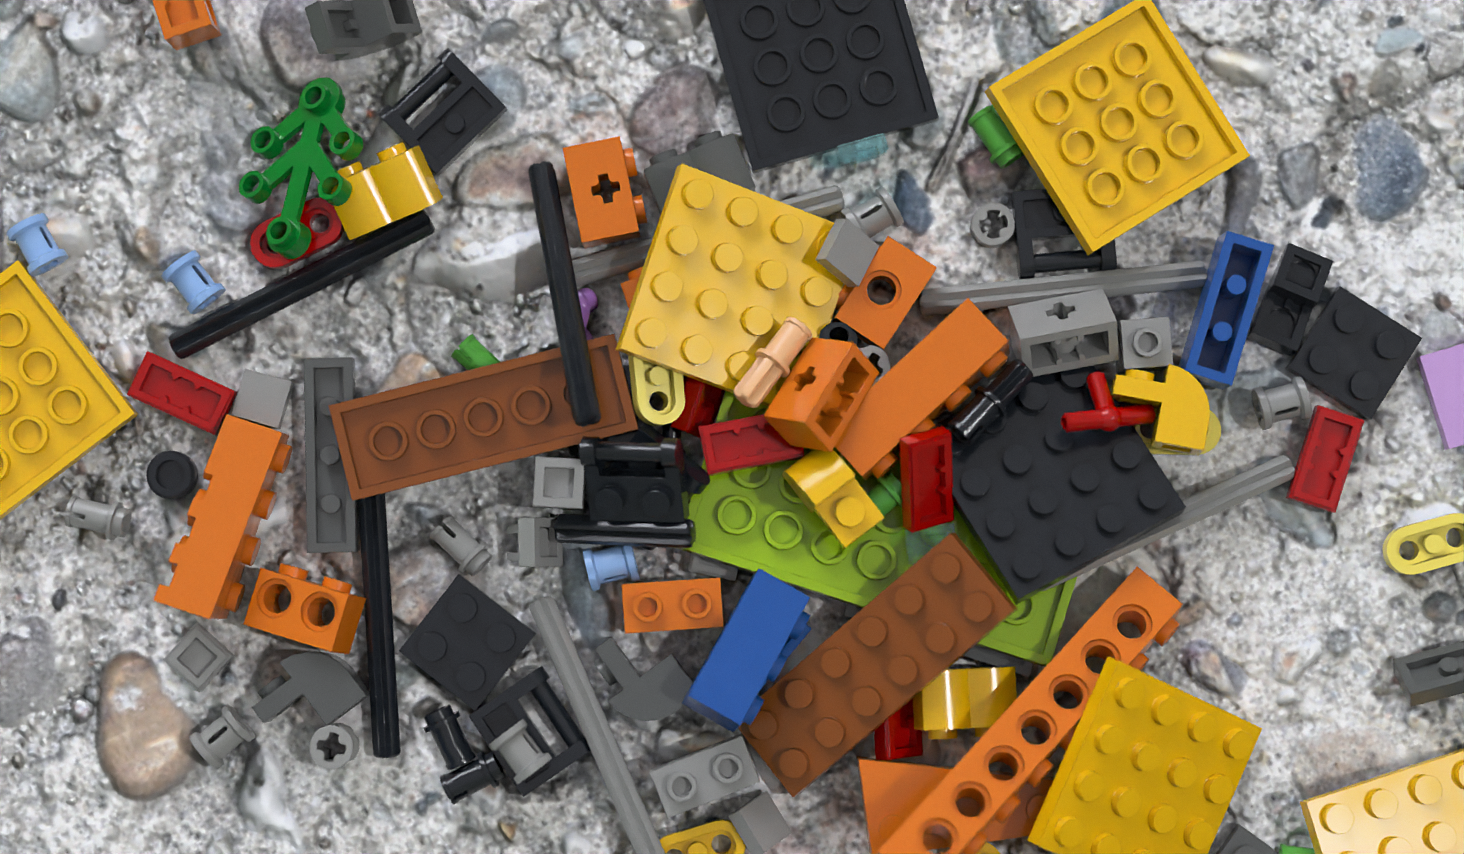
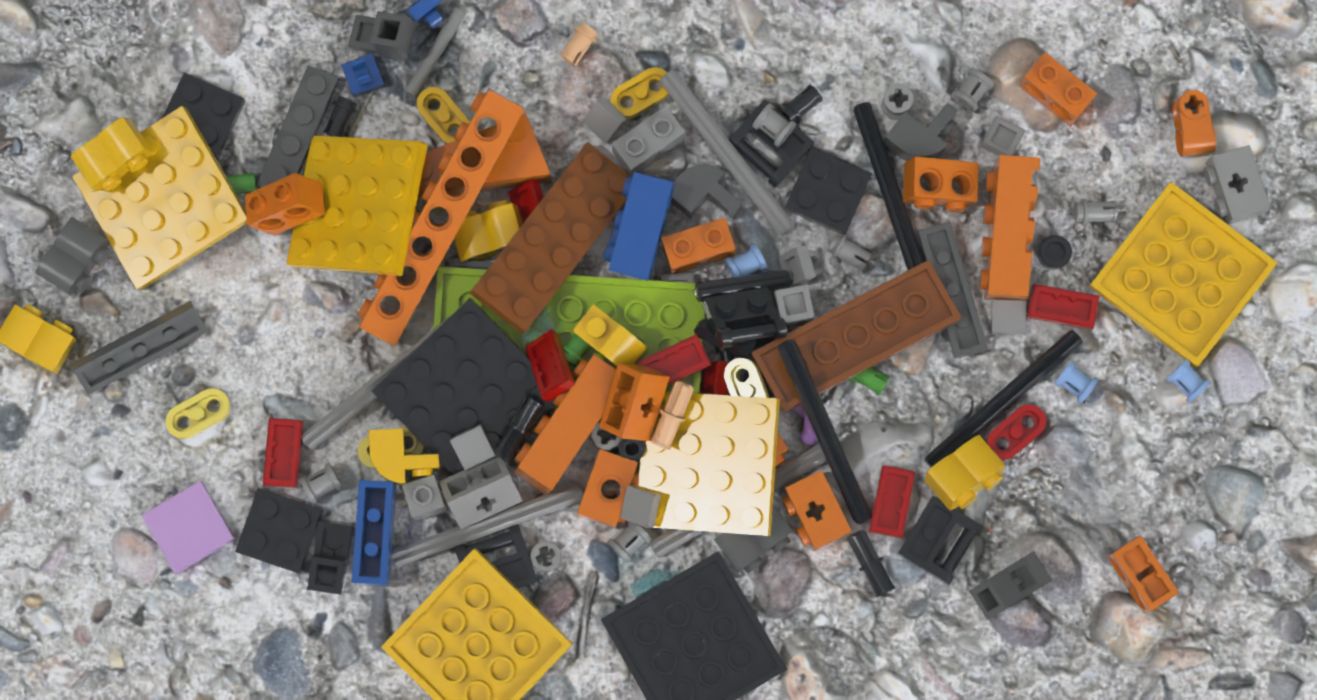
camera: 165 degrees right, 5 degrees down
green plant [239,77,363,259] -> none
black pin [423,704,476,770] -> none
bright green pin [967,105,1024,169] -> none
red piece [1061,371,1156,432] -> none
none -> orange brick [244,173,325,236]
none -> light grey tile [450,424,496,470]
none -> black axle [848,530,895,598]
none -> red plate [868,465,915,539]
none -> orange brick [1019,52,1097,127]

